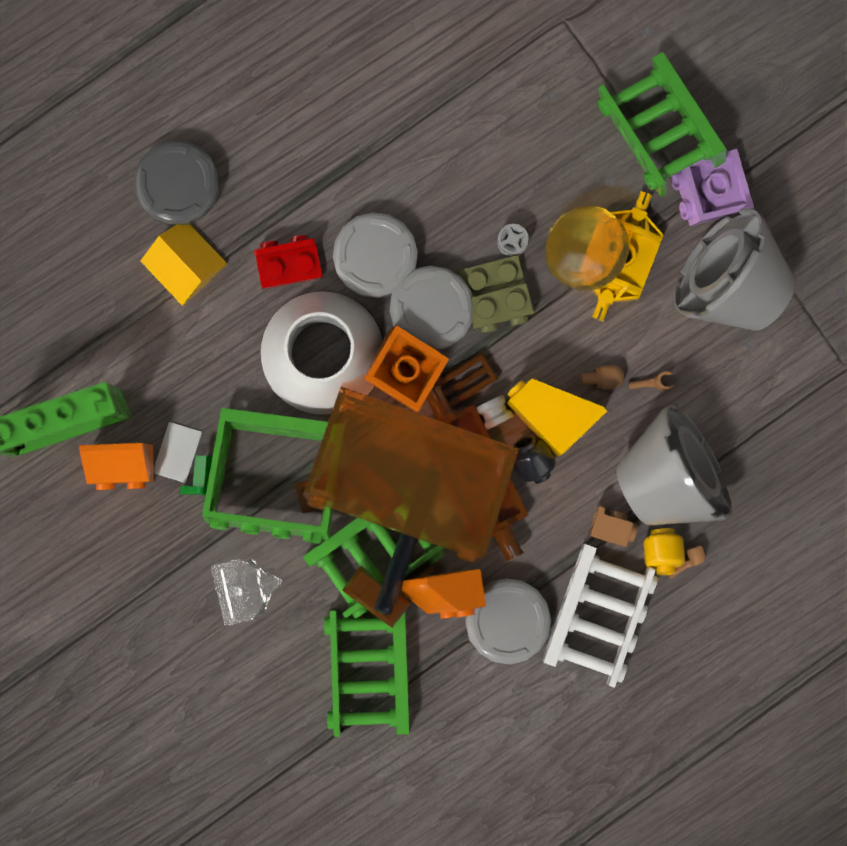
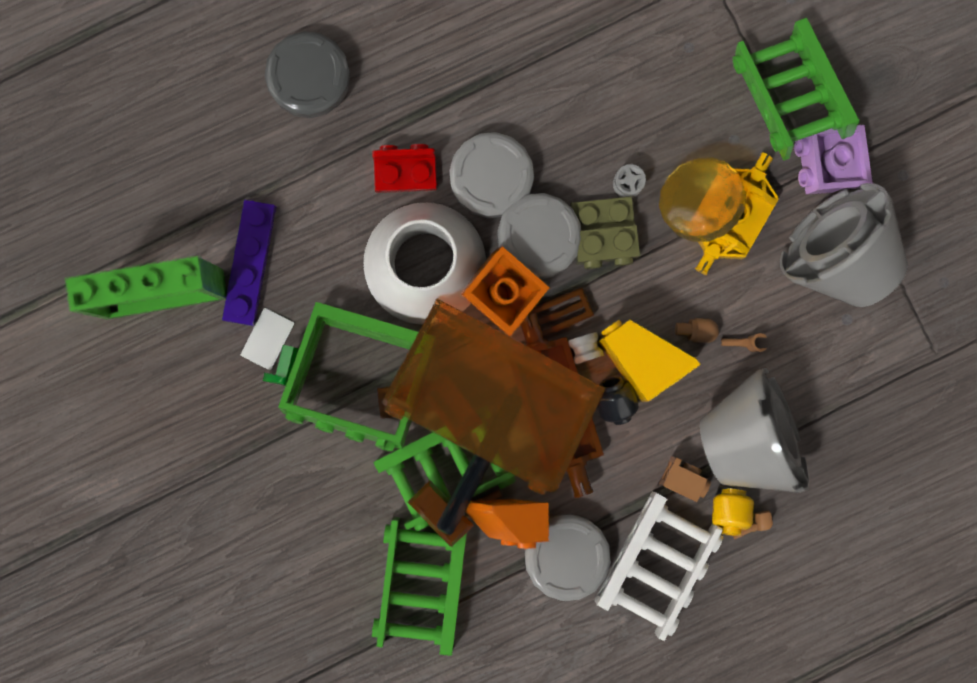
camera: 10 degrees right, 0 degrees up
orange slope [79,443,154,490] -> none
yellow slope [141,224,228,306] -> none
clear slope [211,558,283,626] -> none
none -> dark purple plate [222,200,276,326]

